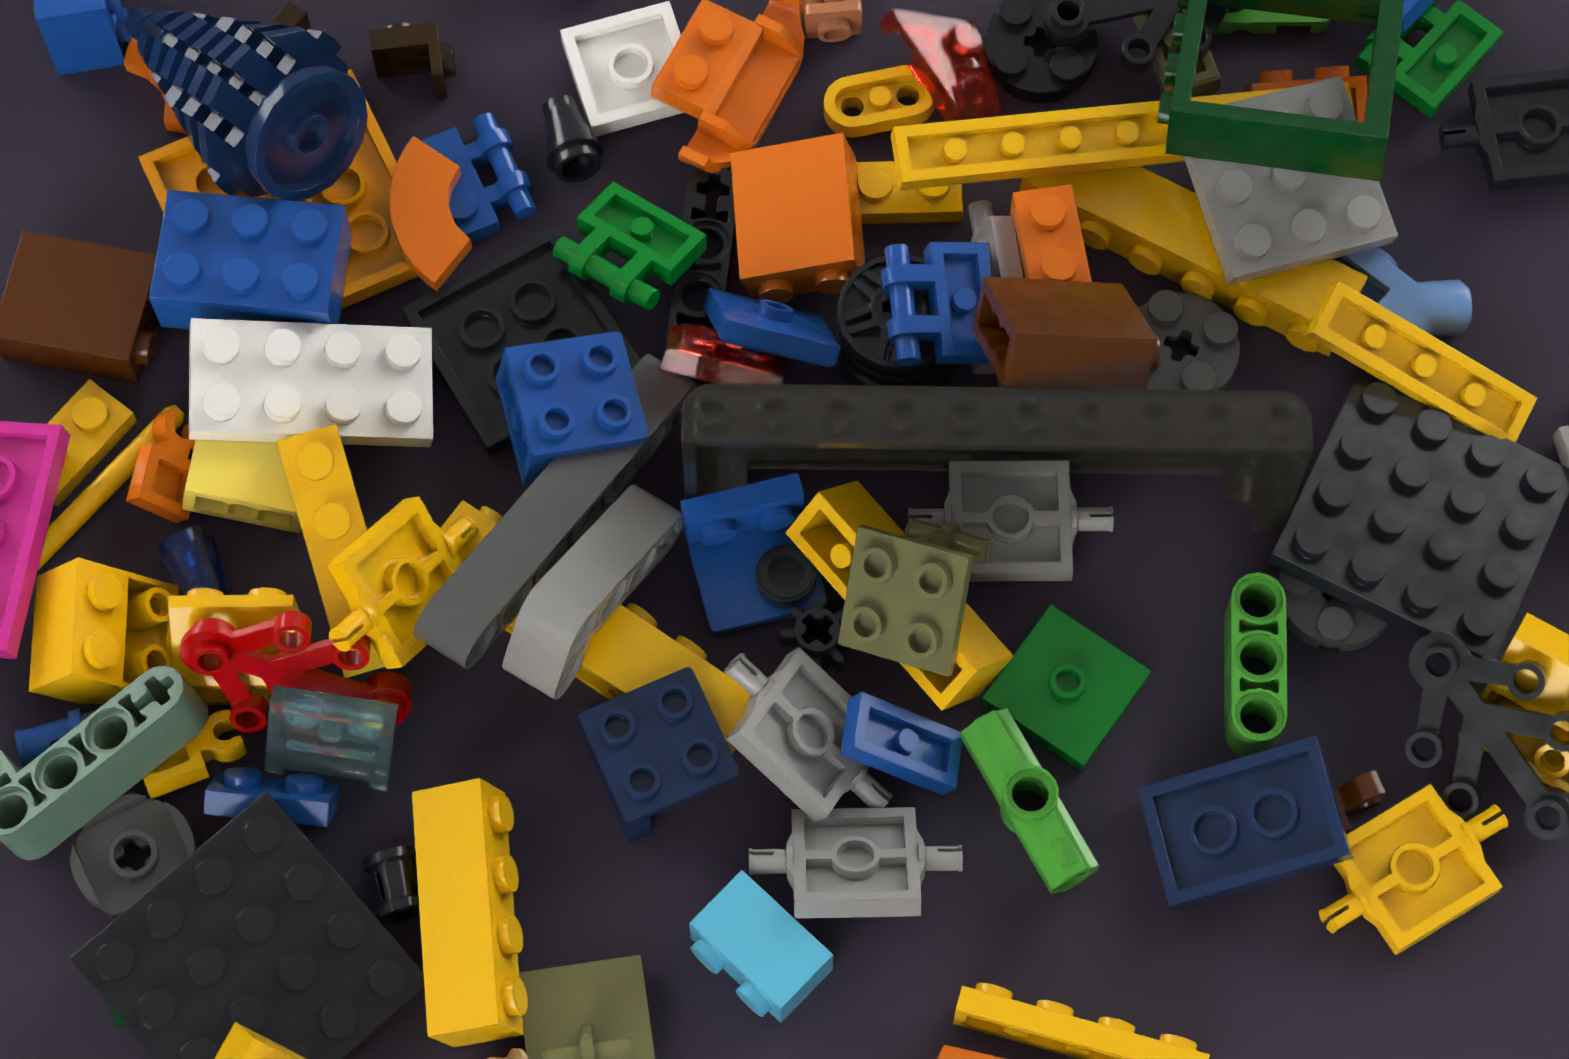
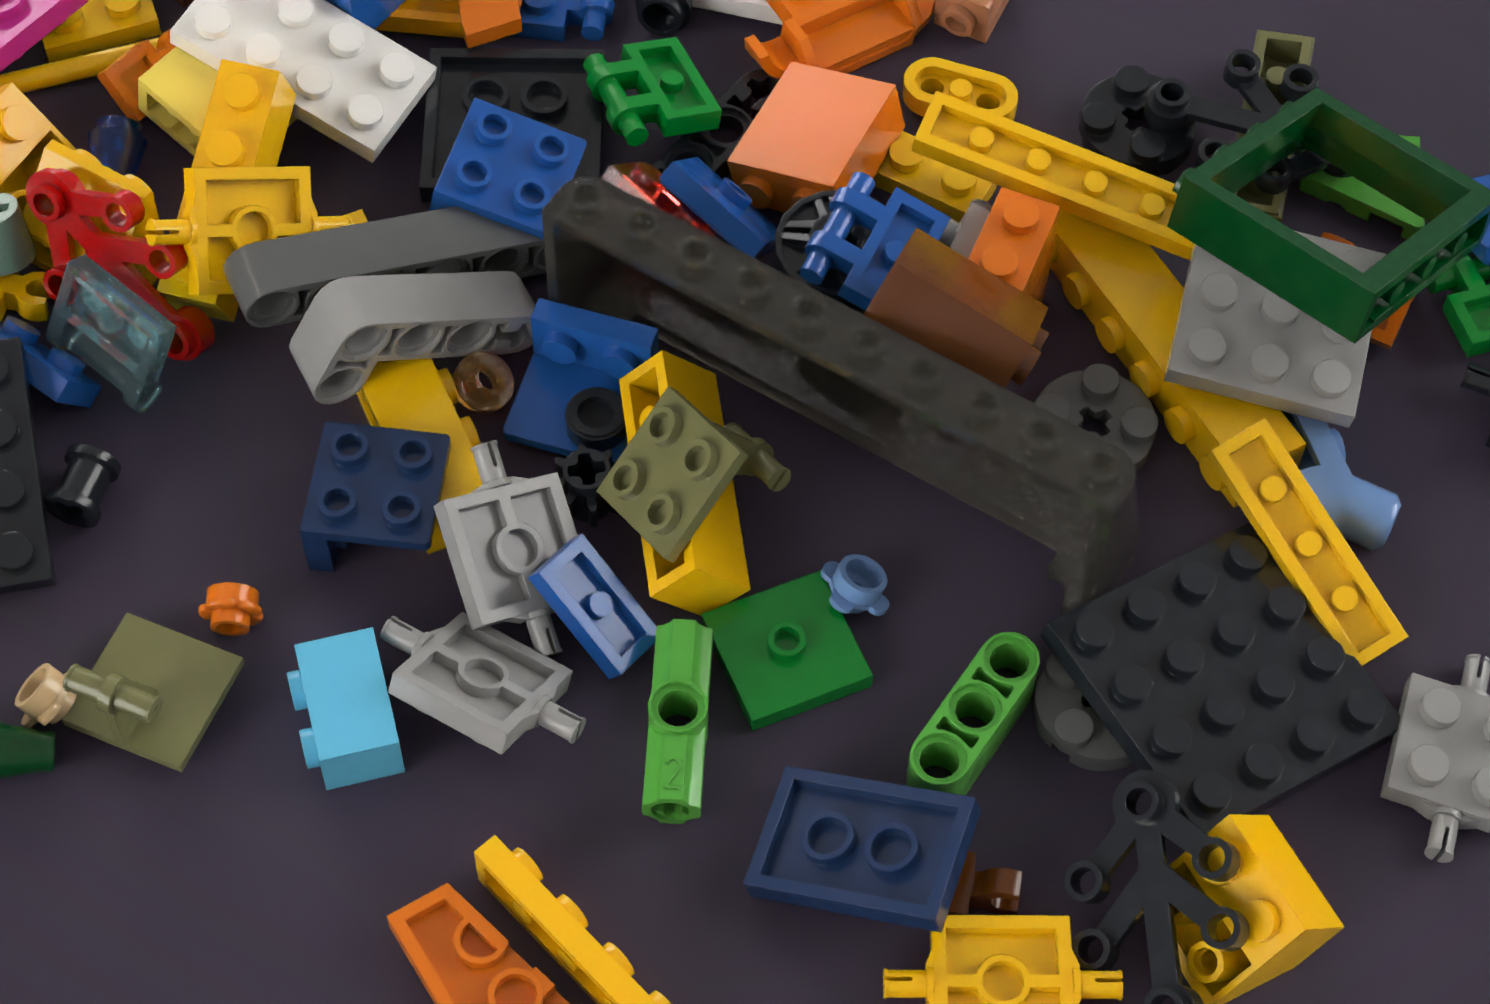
camera: 30 degrees right, 10 degrees down
yellow brick [412,778,528,1048] -> none
clear red wing [879,8,1004,122] -> none
light grey plate [908,460,1114,582] -> none
none -> orange plate [198,582,263,636]
none -> clear orange plate [453,351,514,413]
none -> medium blue plate [821,554,890,616]

